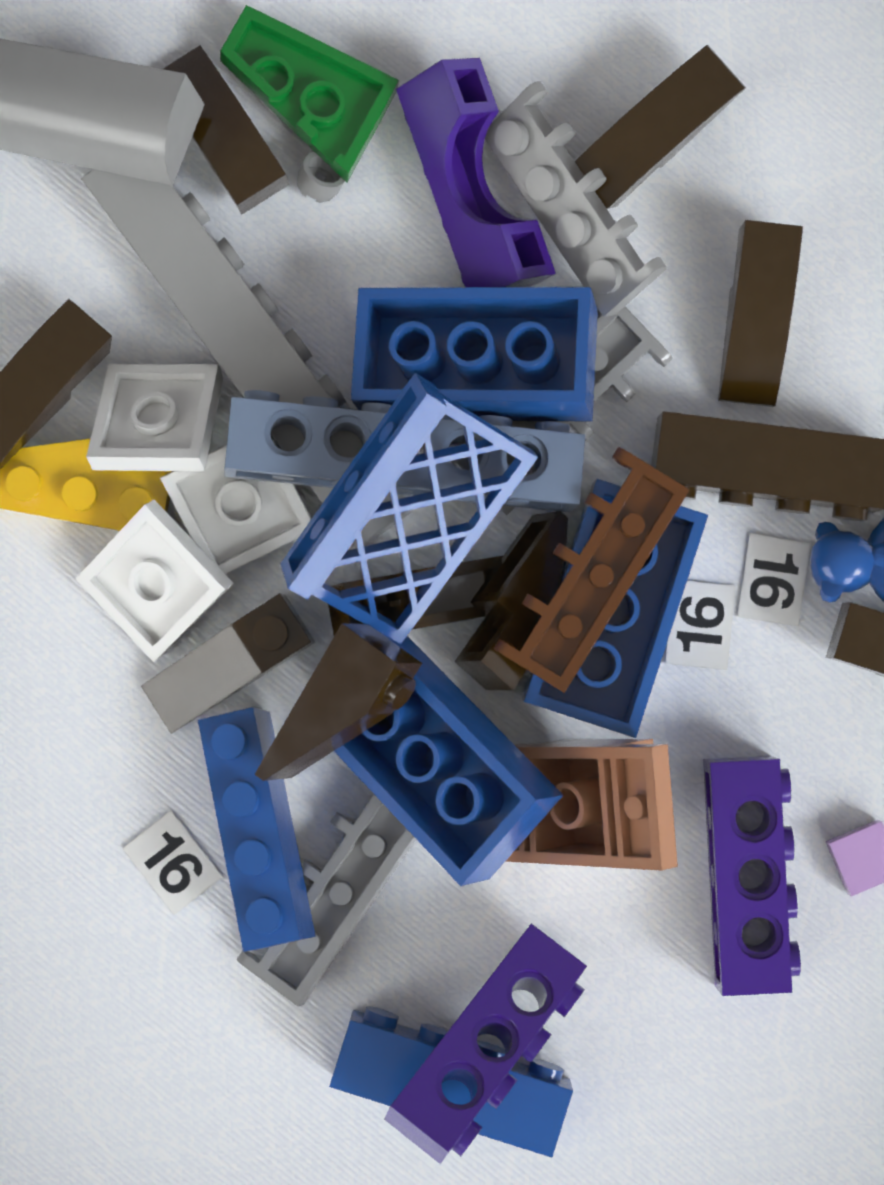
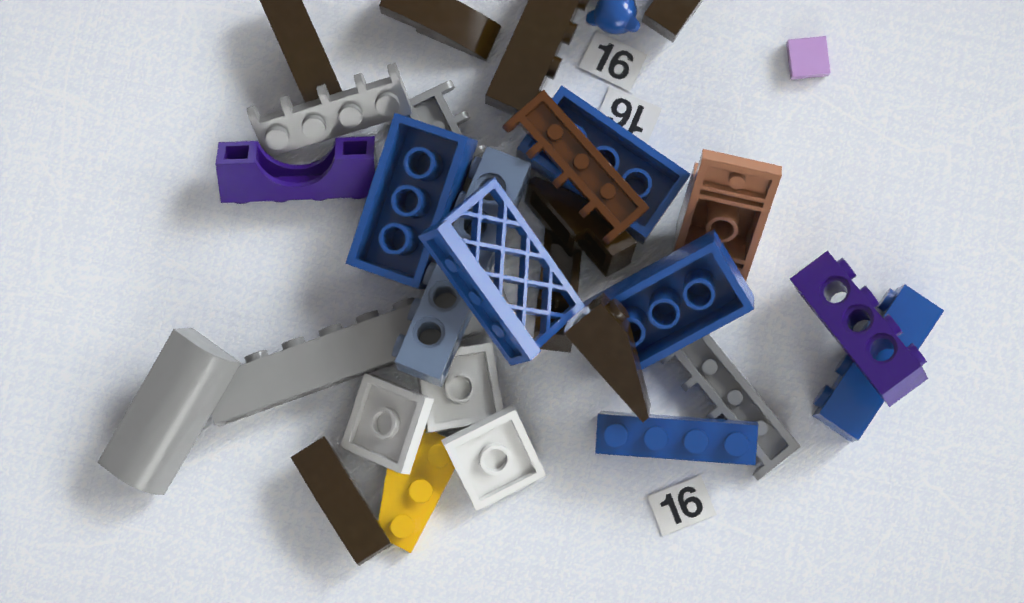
camera: 90 degrees left, 5 degrees down
slope [141,593,316,734] -> none
dark brown slope [163,45,290,215] -> none
green wing [220,5,399,183] -> none
light grey hinge [297,152,345,203] -> none
dark purple brick [703,756,801,996] -> none

